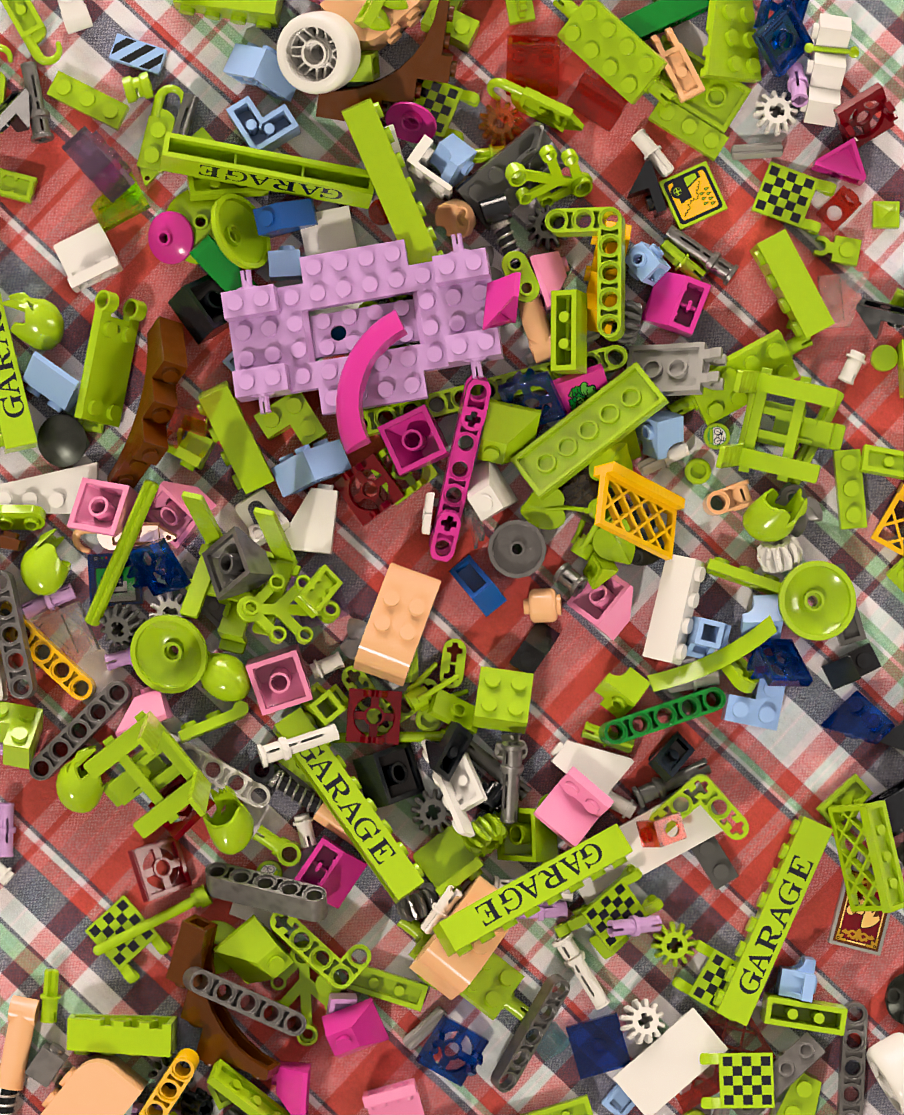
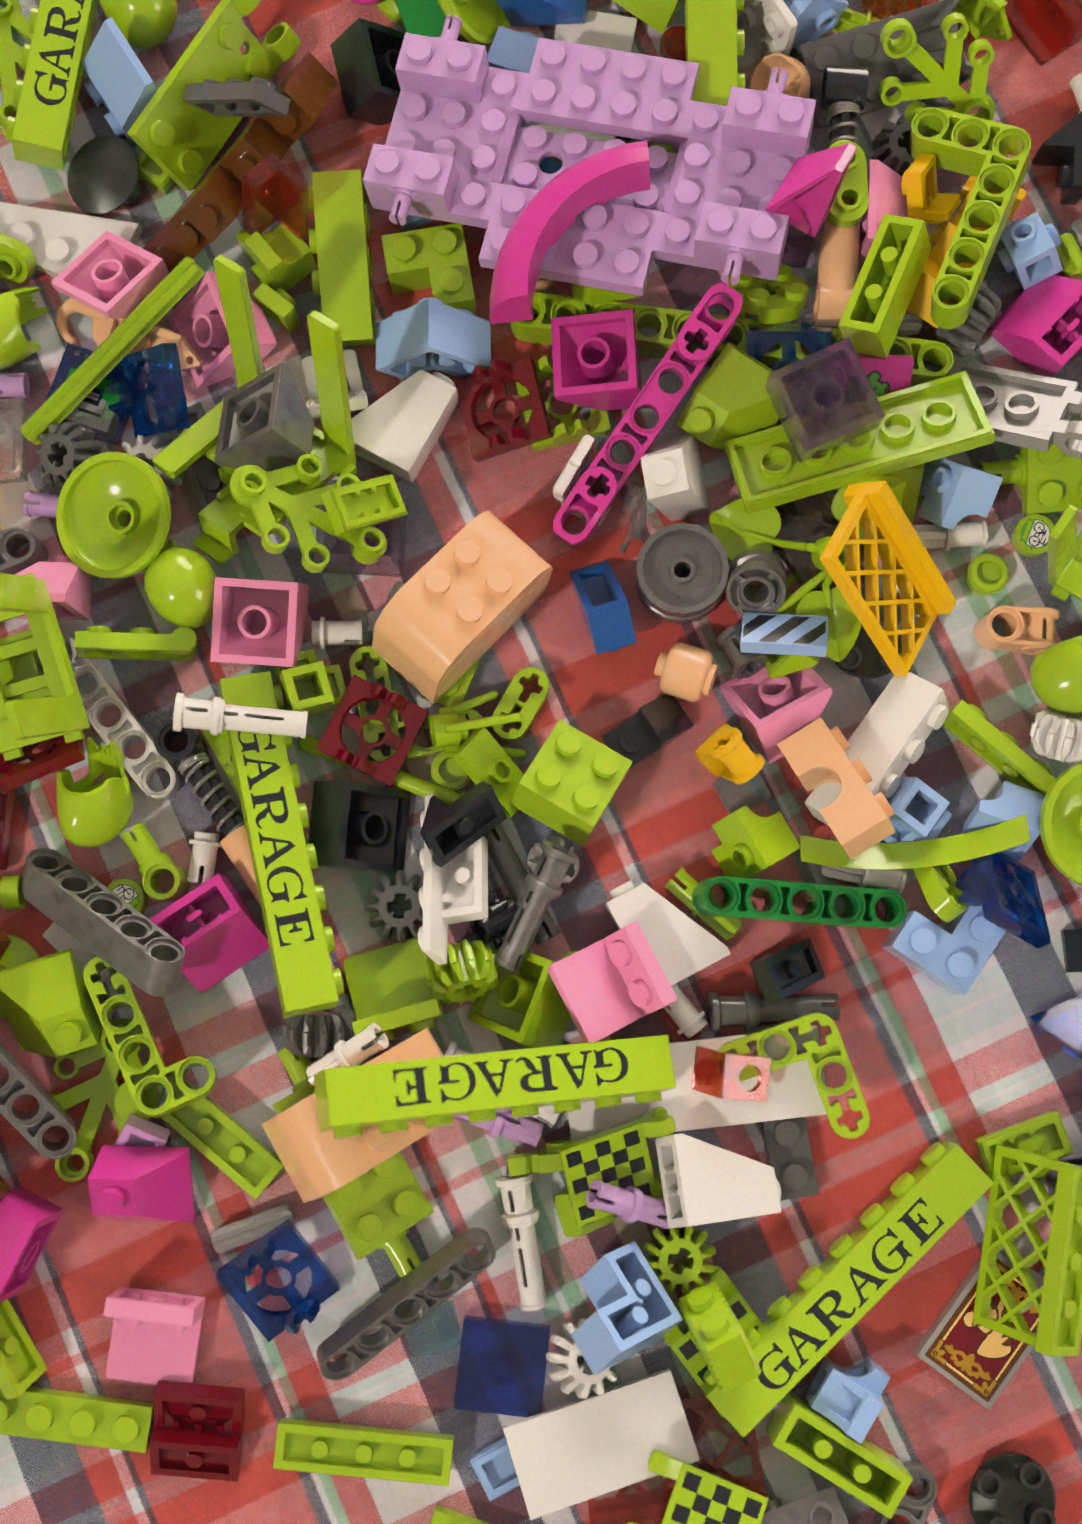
camera: 25 degrees right, 5 degrees down
none -> dark grey plate [183,77,291,117]
none -> lime plate [253,282,301,334]
none -> light blue brick [571,1241,683,1376]
none -> white slope [655,1134,782,1228]
none -> lime brick [677,1282,761,1393]
none -> yellow piece [694,723,765,785]
none -> clear light blue slope [712,772,772,814]
none -> lime plate [726,264,809,324]
none -> flat silver wheel [726,549,786,615]
none -> light blue tile [740,612,828,657]
none -> brick [765,337,885,463]
none -> light nougat arch [777,717,896,859]
none -> yellow bracket [901,153,961,224]

